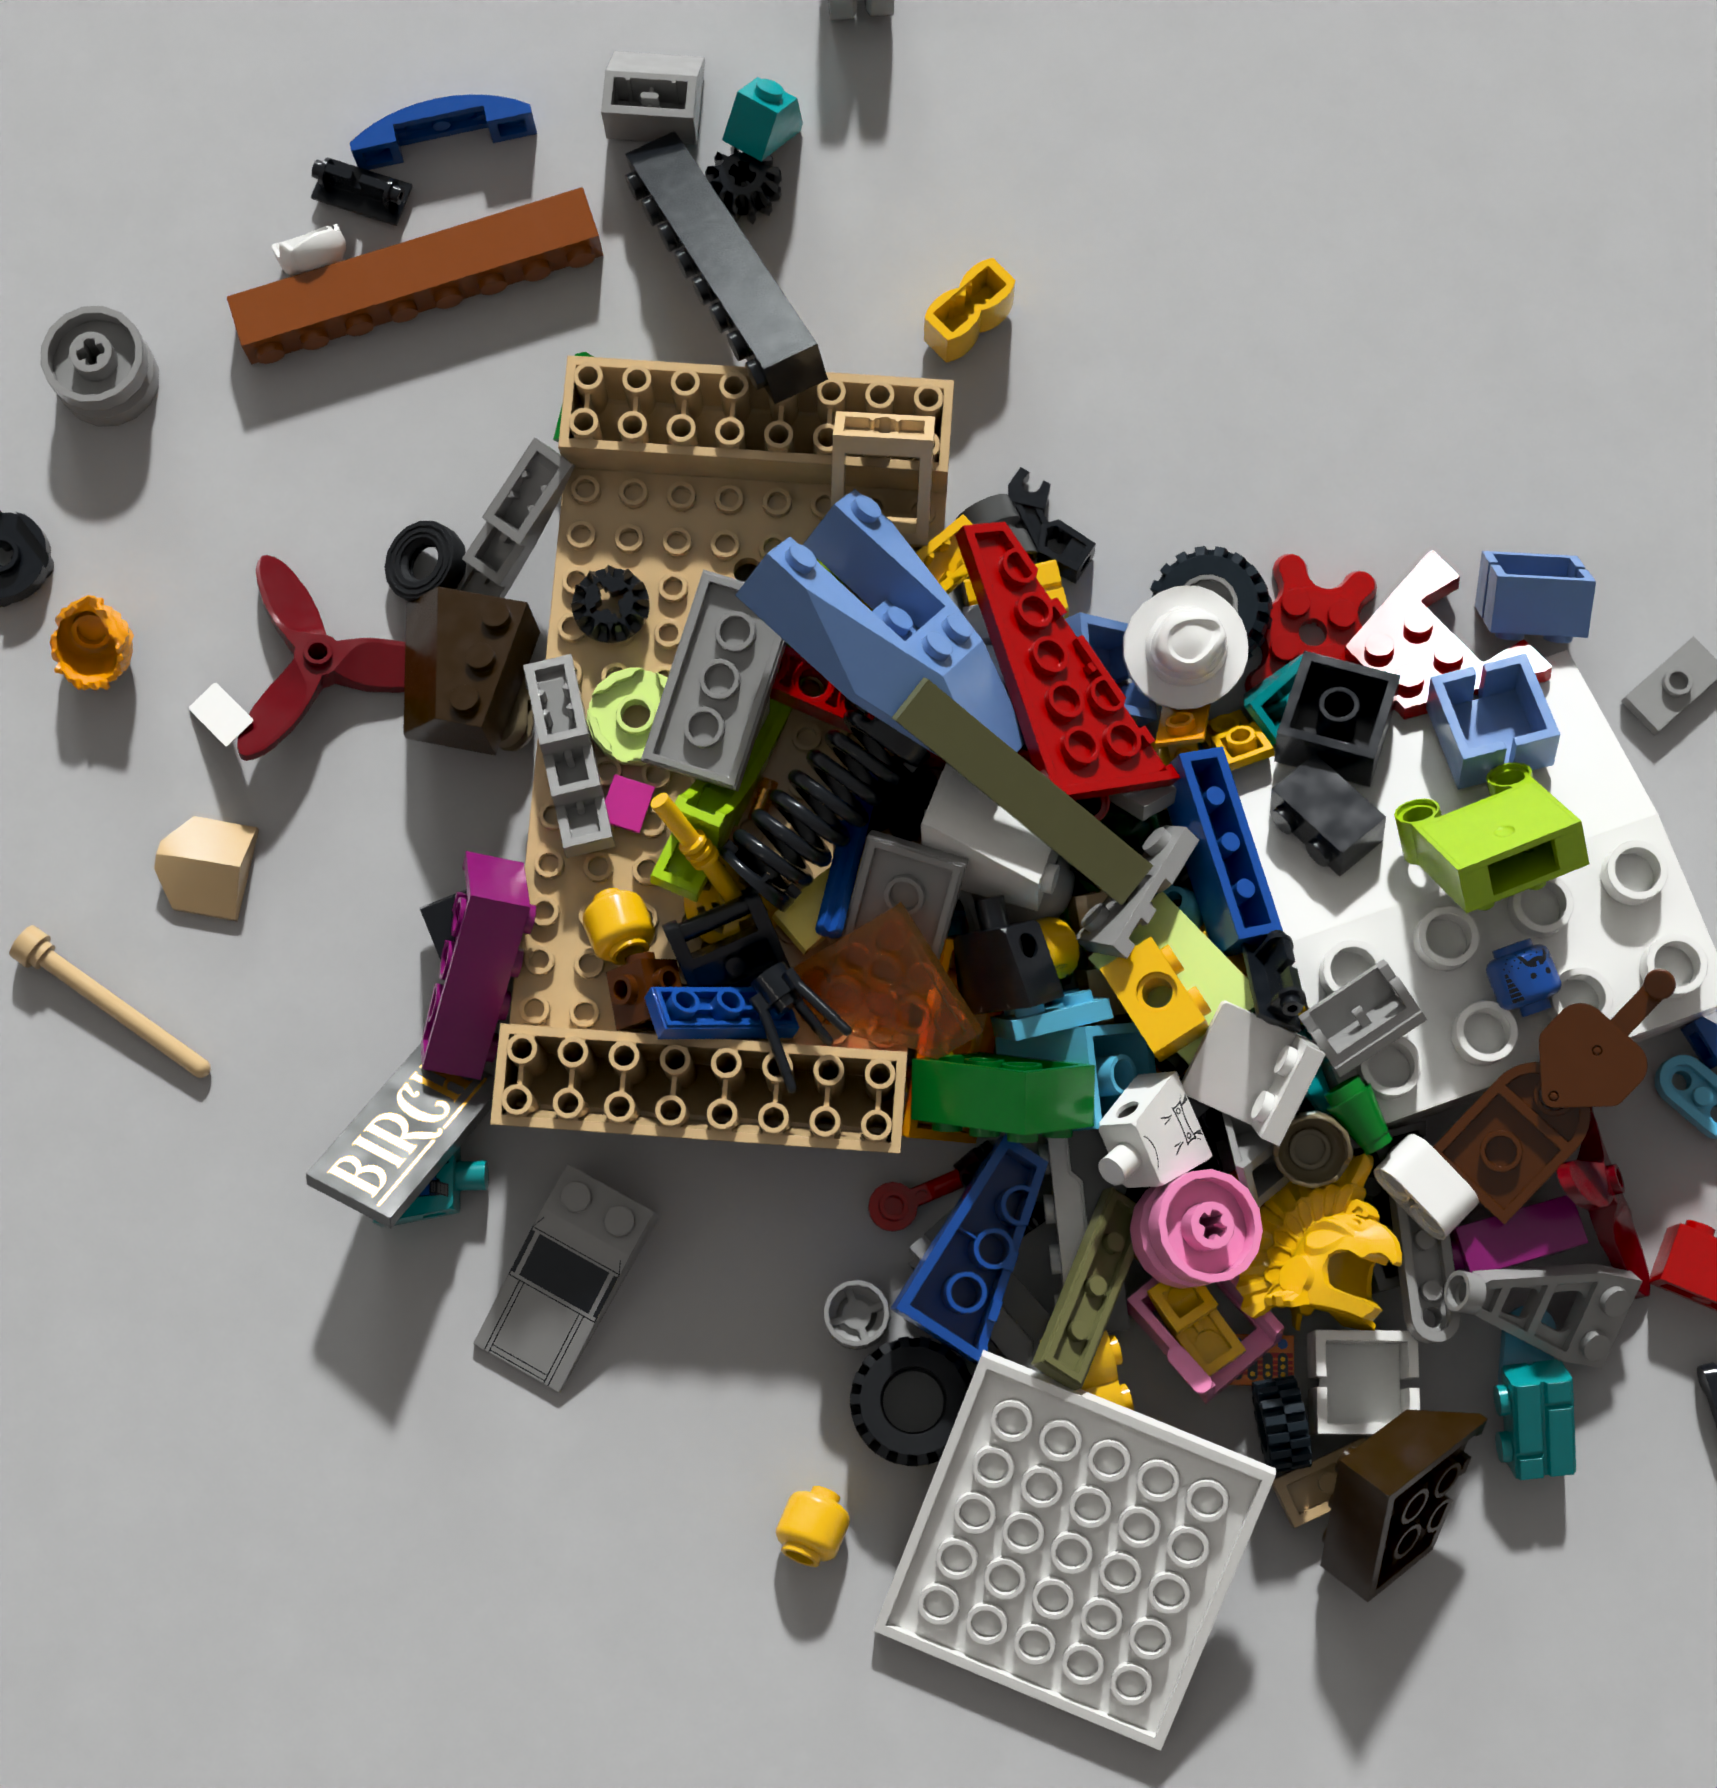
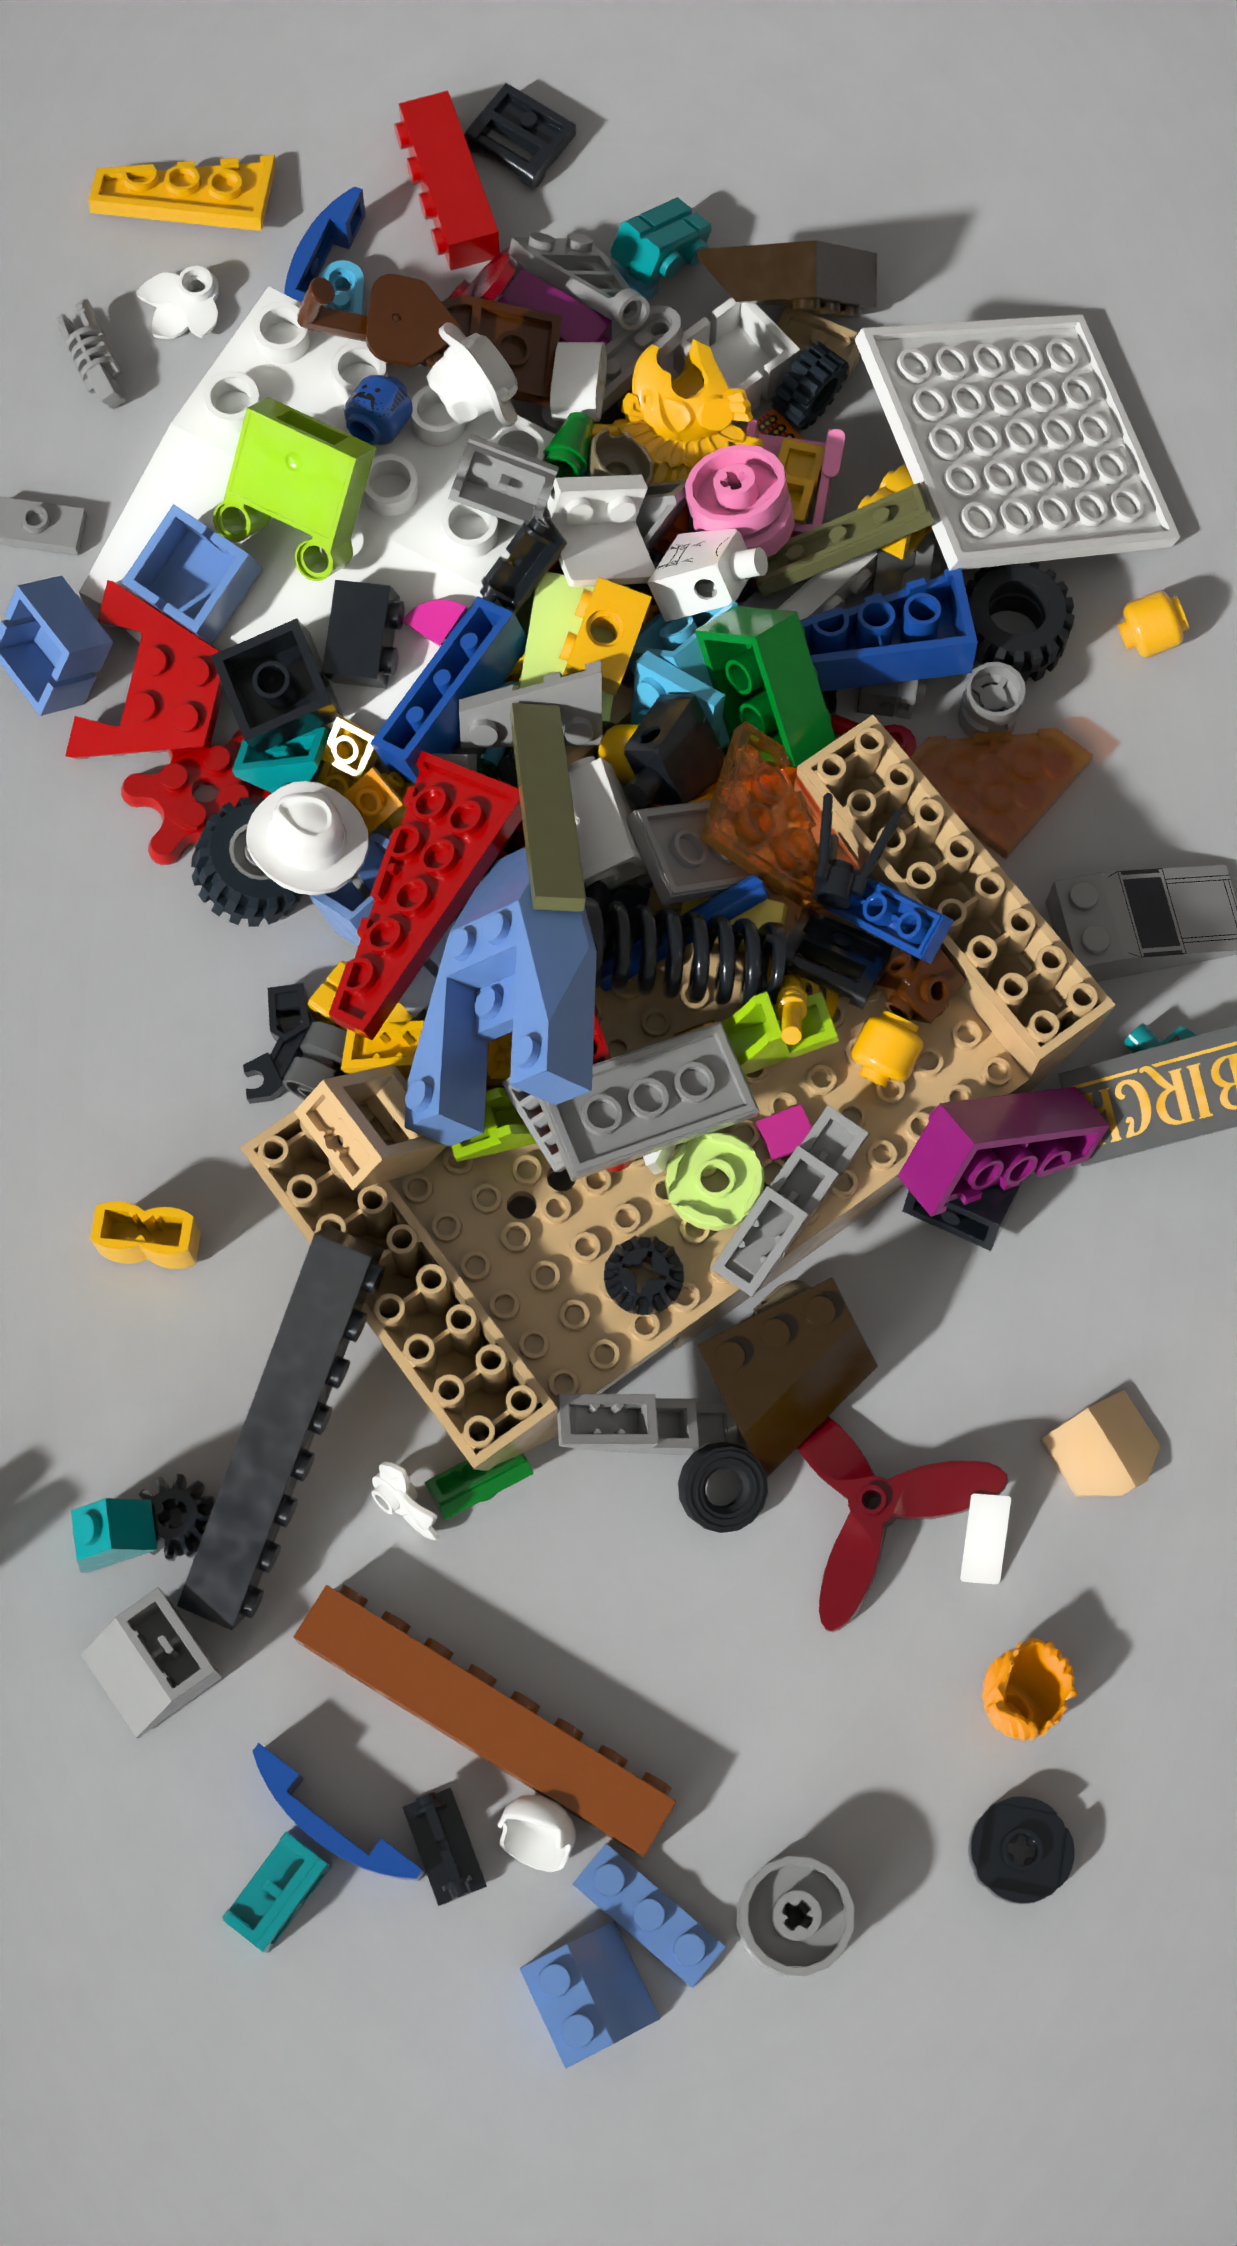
camera: 135 degrees left, 5 degrees down
none -> teal hinge [222,1831,332,1953]
none -> white plate [372,1461,439,1540]
none -> dark pink tile [402,599,468,647]
none -> white hat [426,322,518,427]
none -> medium blue slope [519,1921,660,2069]
none -> medium blue plate [572,1843,726,1988]
none -> clear orange plate [909,728,1093,860]

